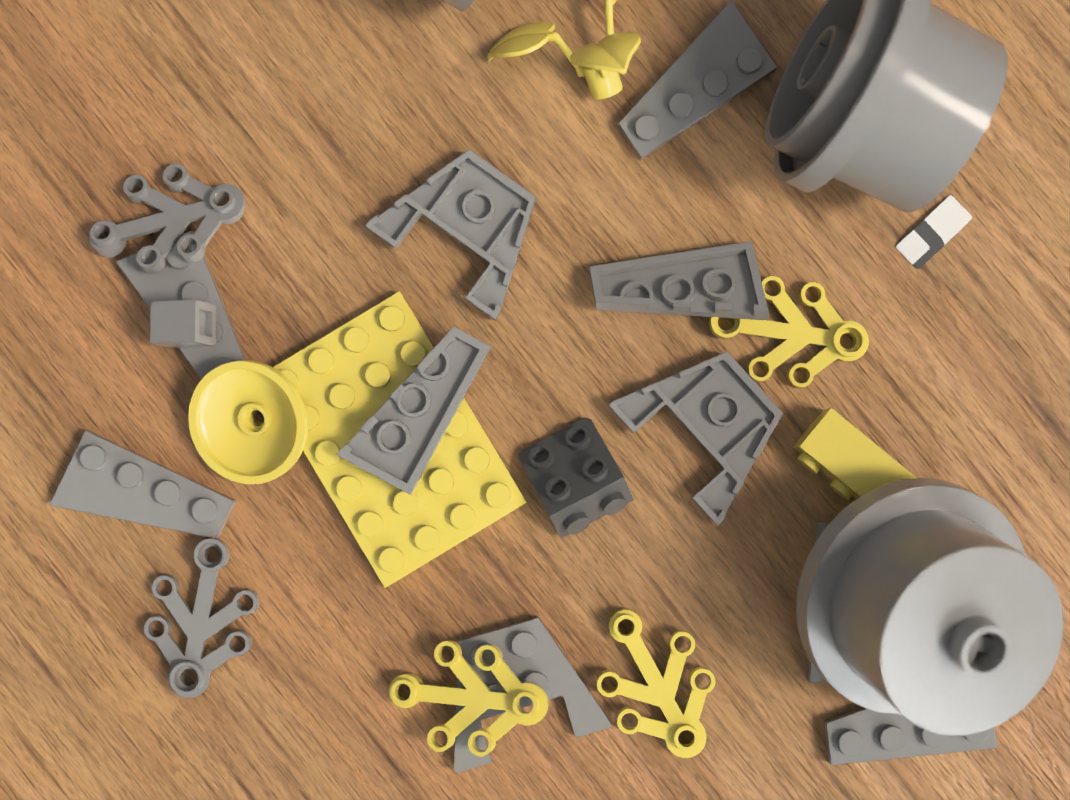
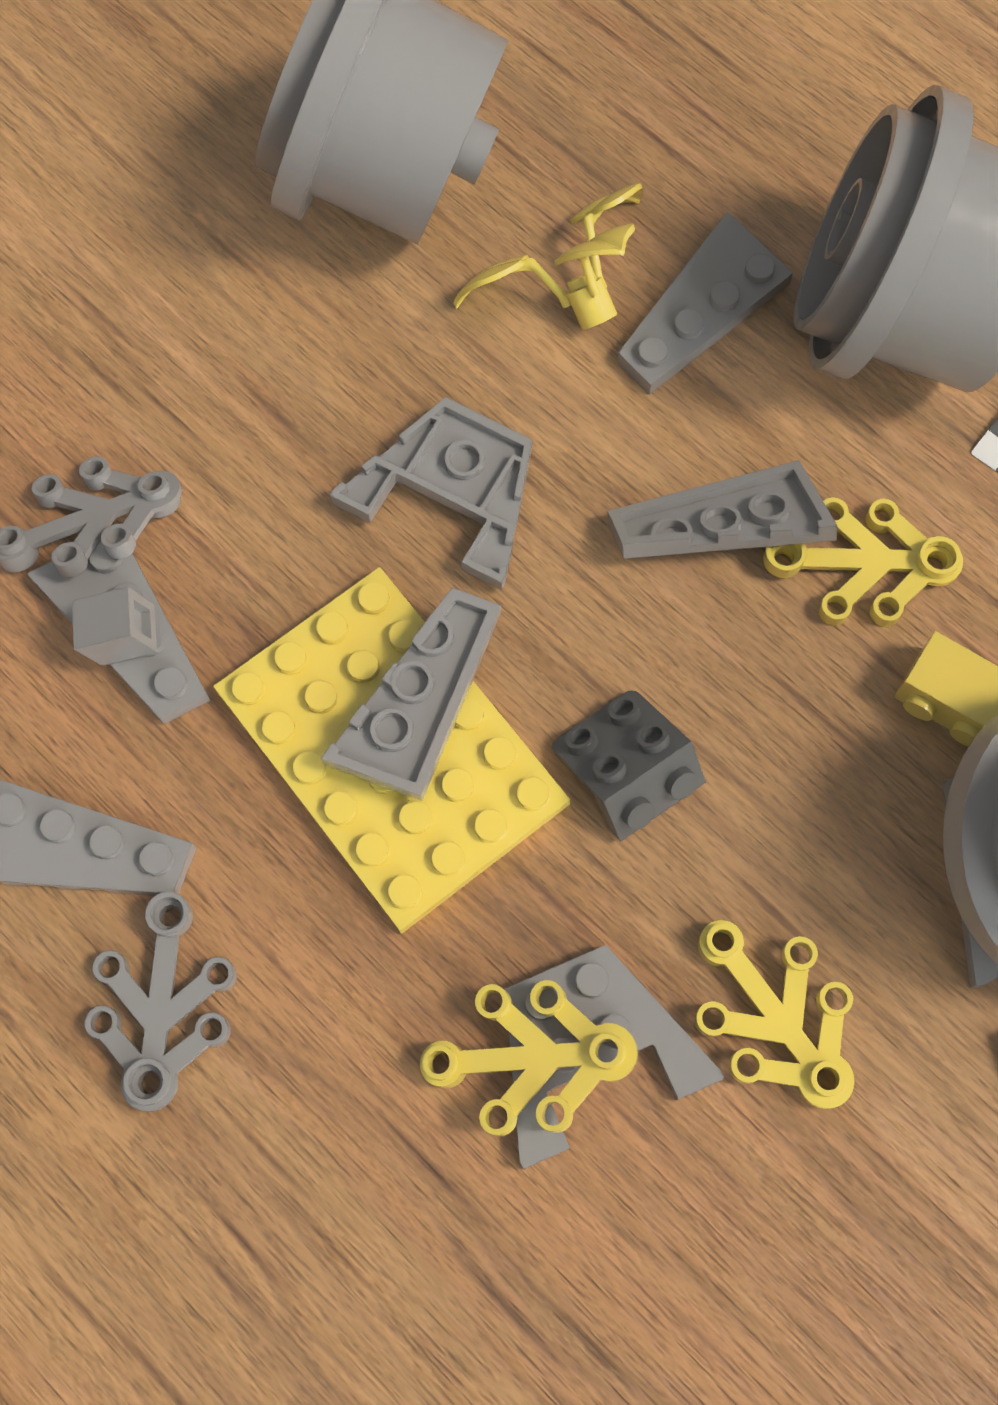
camera: 10 degrees left, 15 degrees down
light yellow dish [188,360,308,485] -> none
light grey wing [609,352,783,526] -> none

